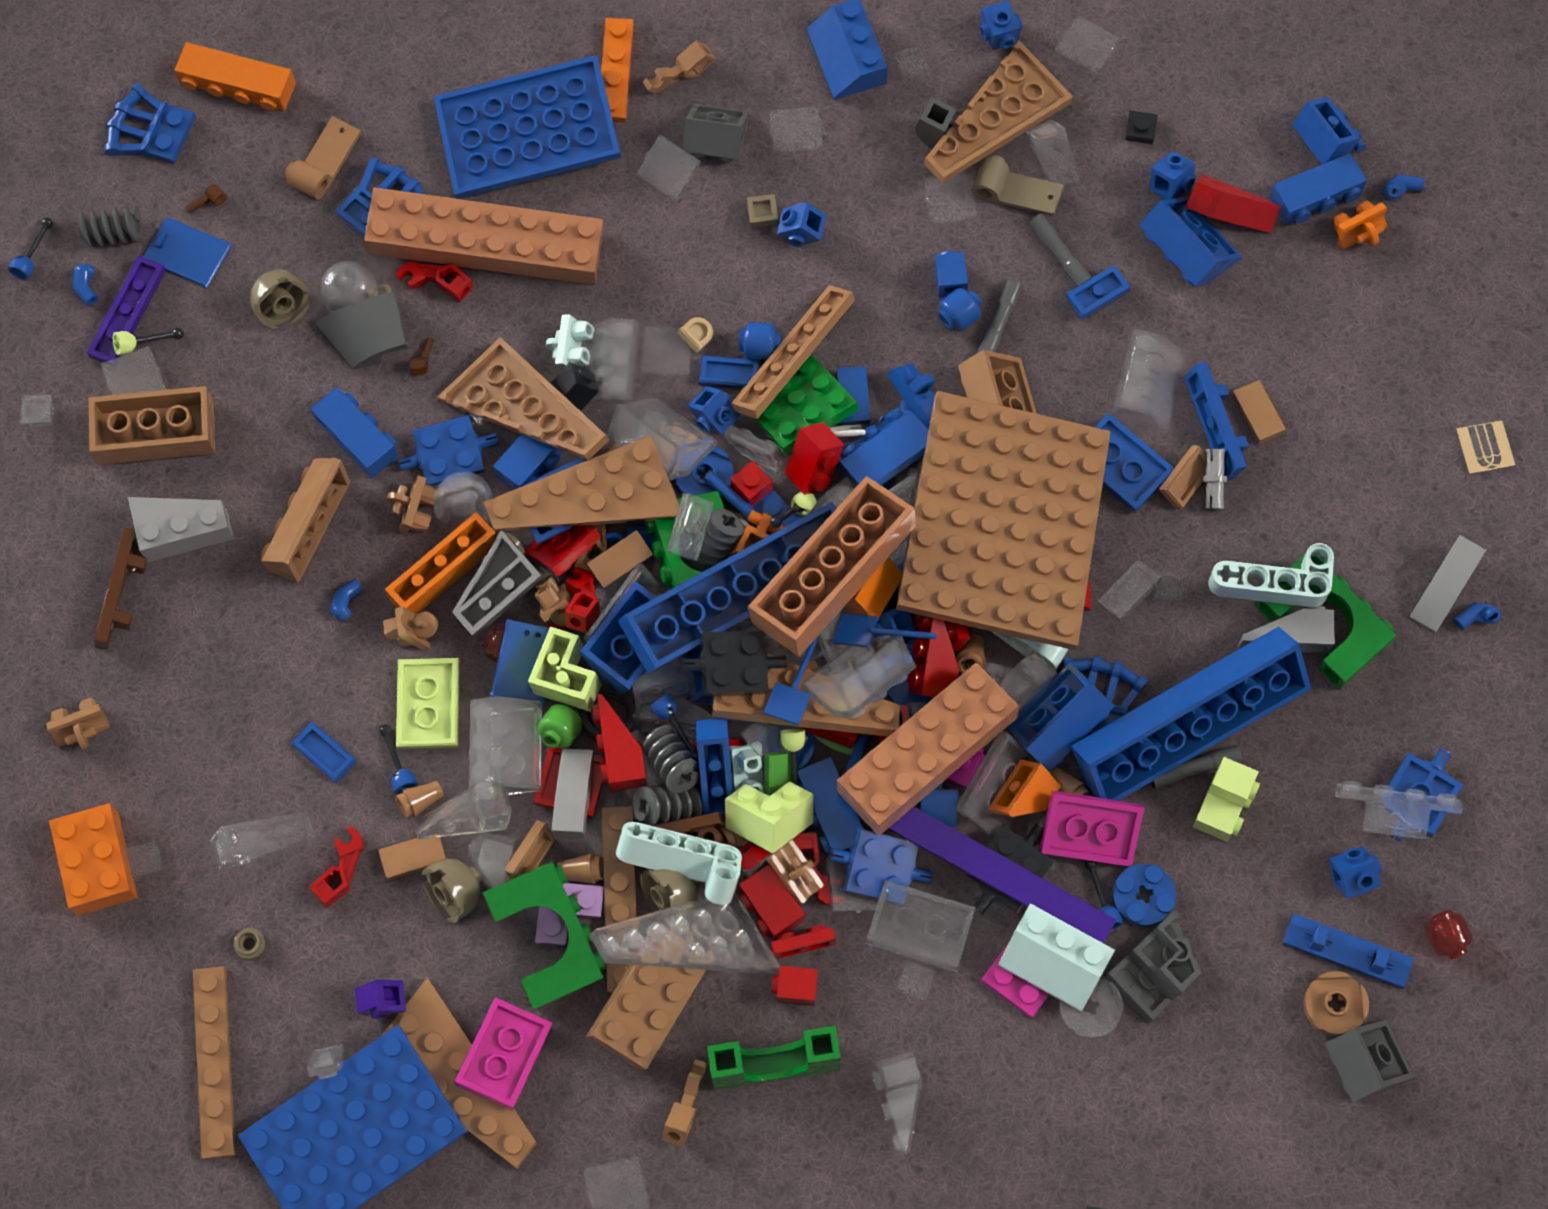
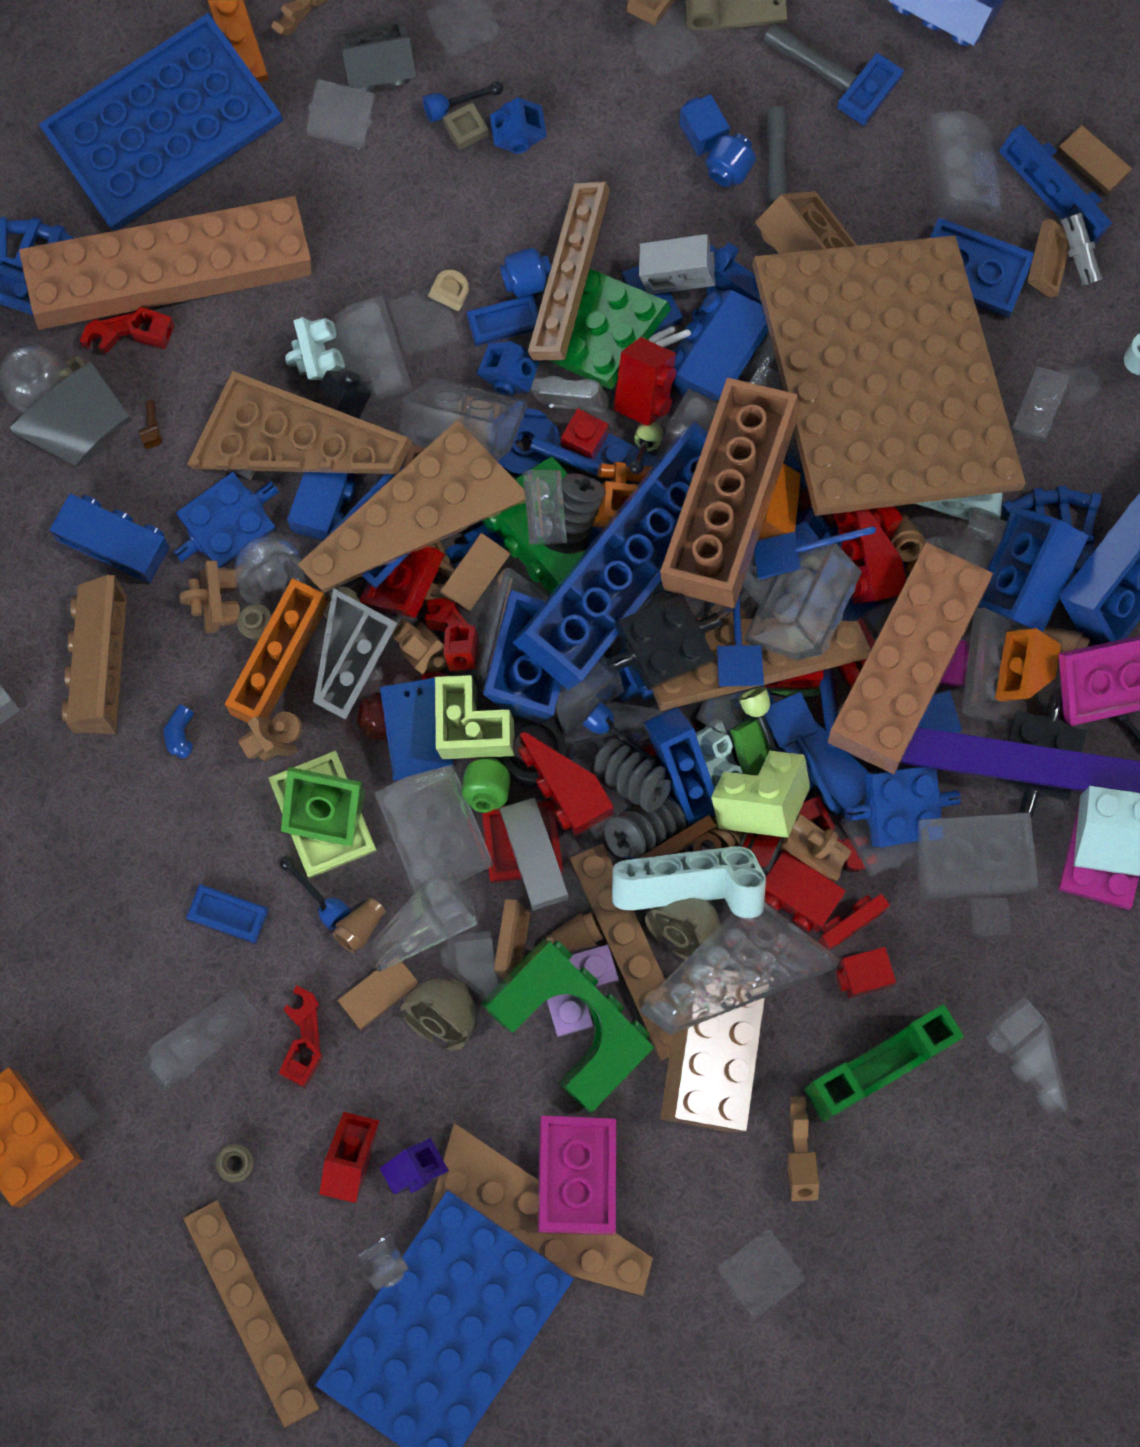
camera: 25 degrees left, 5 degrees up
none -> dark tan plate [237,604,272,642]
none -> bright green slope [281,767,366,847]
none -> red slope [319,1112,380,1203]
none -> hinge [422,81,503,123]
none -> light grey hinge [639,234,715,294]
none -> blue piece [764,692,837,811]

